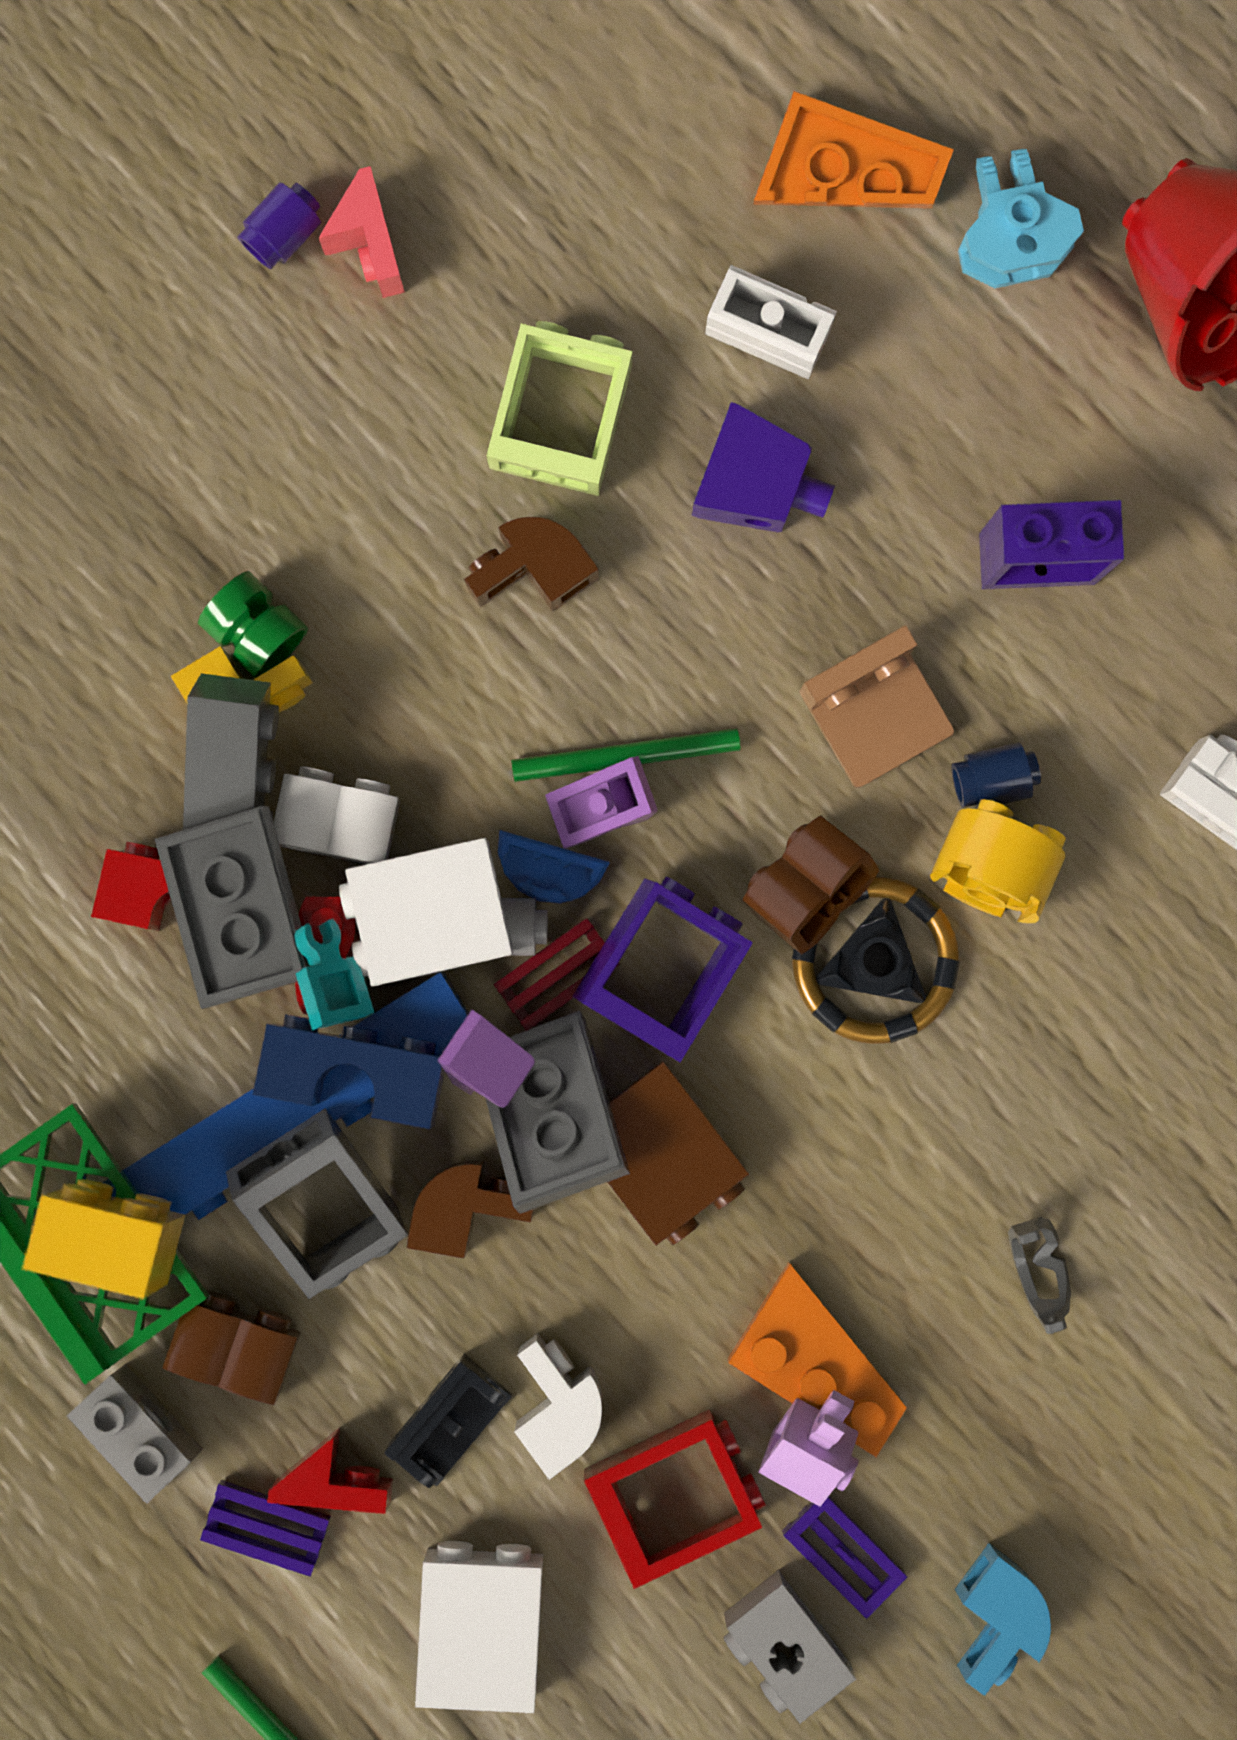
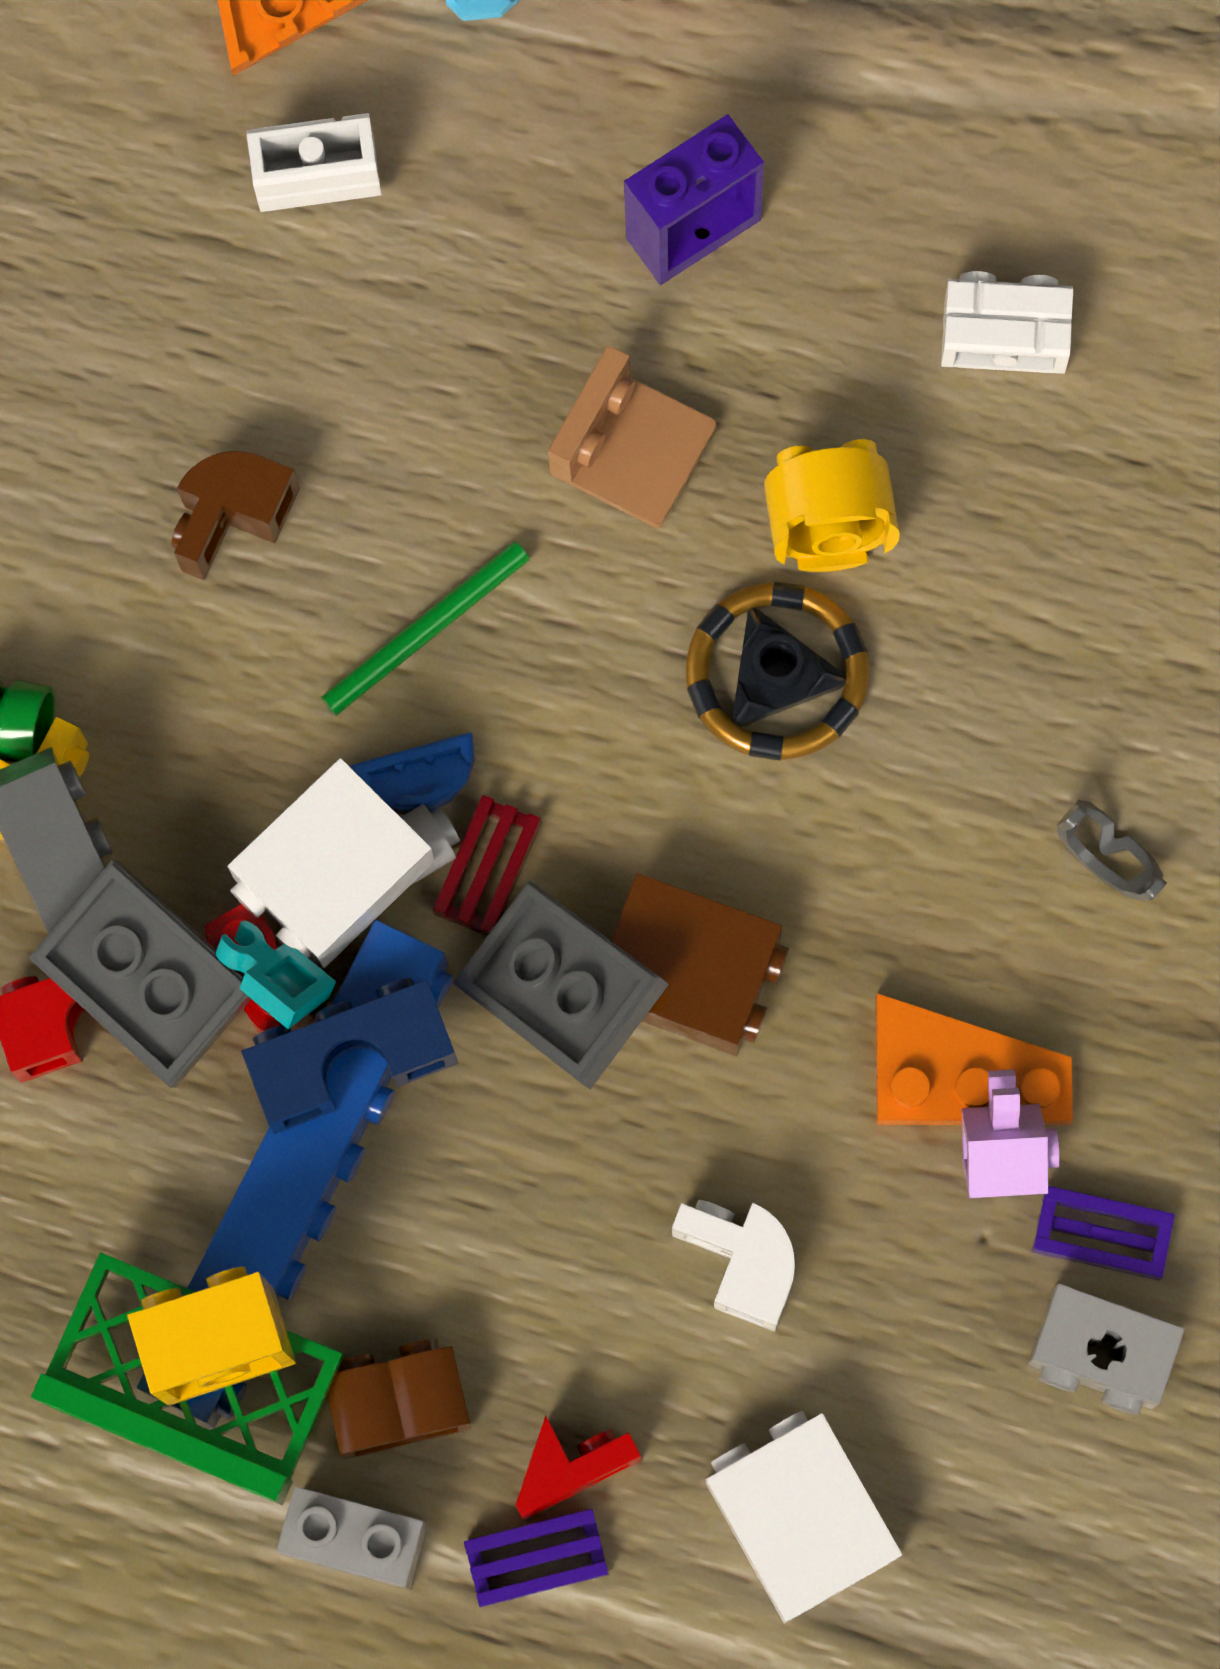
camera: 25 degrees left, 10 degrees down
dark grey window [226,1108,408,1299] -> none
white brick [273,767,400,865] -> none
black hinge [384,1353,512,1489] -> none
reddish brown brick [406,1161,534,1259] -> none
medium lavender slope [438,1010,535,1108] -> none
yellowish green window [486,321,632,496] -> none
medium lavender slope [545,756,658,849] -> none
dark purple window [572,876,753,1062] -> none
red window [584,1409,766,1589] -> none
dark purple torso [692,402,835,532] -> none
reddish brown brick [743,815,879,955] -> none
dark blue brick [951,742,1041,809] -> none

